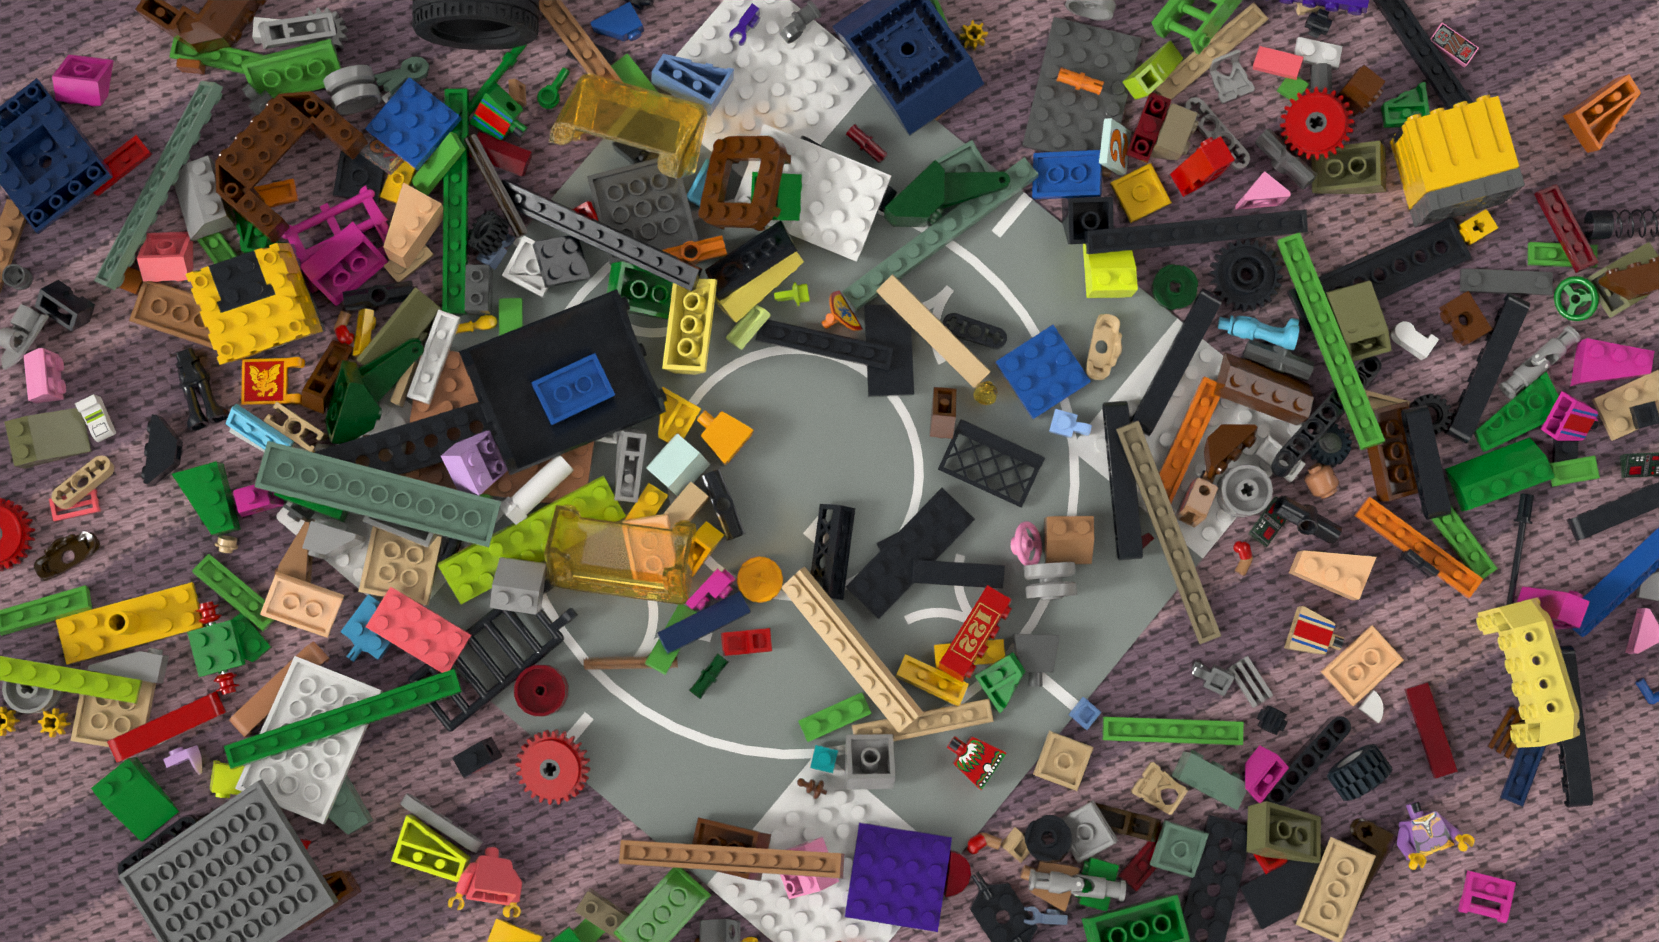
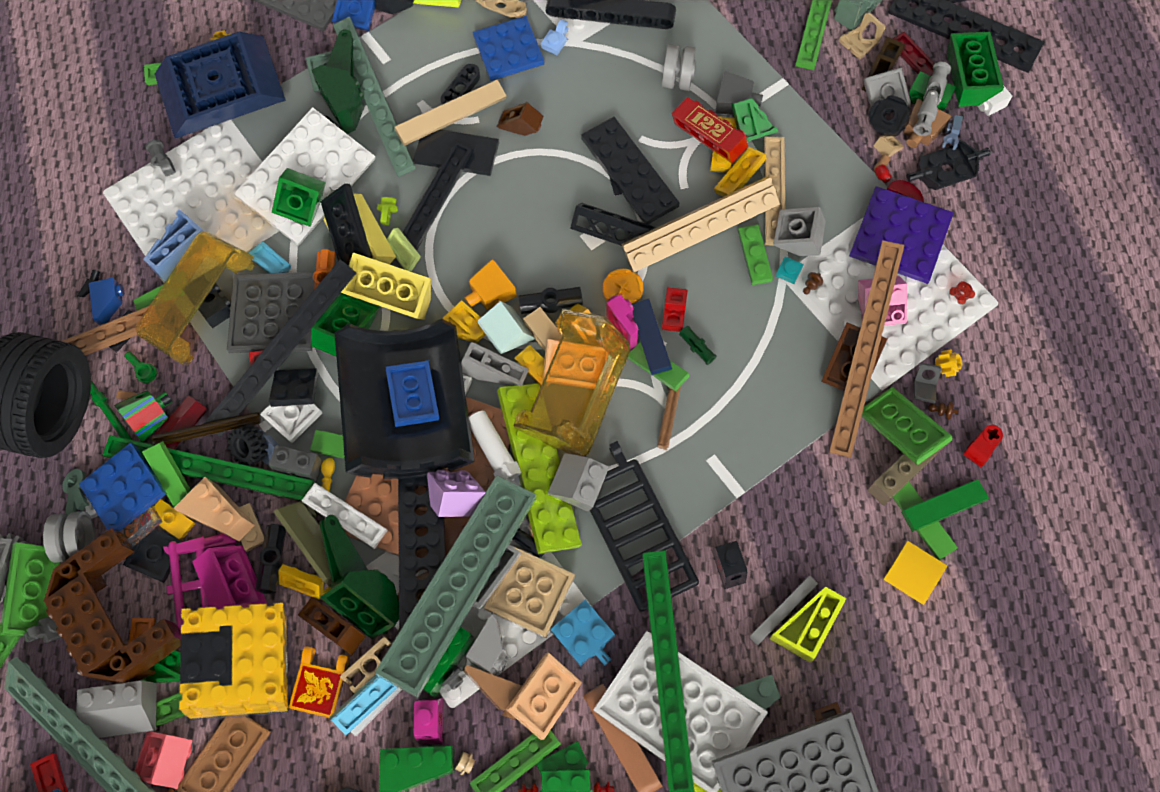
camera: 65 degrees left, 15 degrees down
black piece [175,348,230,431] -> none
red arm [334,311,355,345] -> none
coral plate [366,587,472,673] -> none
tan tile [390,362,418,408] -> none
coral torso [448,847,522,918] -> none
dark red wheel [514,665,569,716] -> none
gear [515,729,591,805] -> none
reddish brown plate [698,136,791,231] -> none
dark purple plate [729,3,761,46] -> none
shield [822,290,863,331] -> none
dark red axle [846,124,887,163] -> none
black tile [911,559,1005,589] -> none
black fence [938,419,1045,508] -> none
torso [947,736,1007,790] -> none
clear yellow tile [973,381,998,405] -> none
bright pink piece [1011,521,1042,566] -> none
tan tile [1033,731,1094,791] -> none
medium nougat slope [1044,516,1094,564] -> none
medium blue tile [1068,697,1101,730] -> none
sand green tile [1150,820,1209,878] -> none

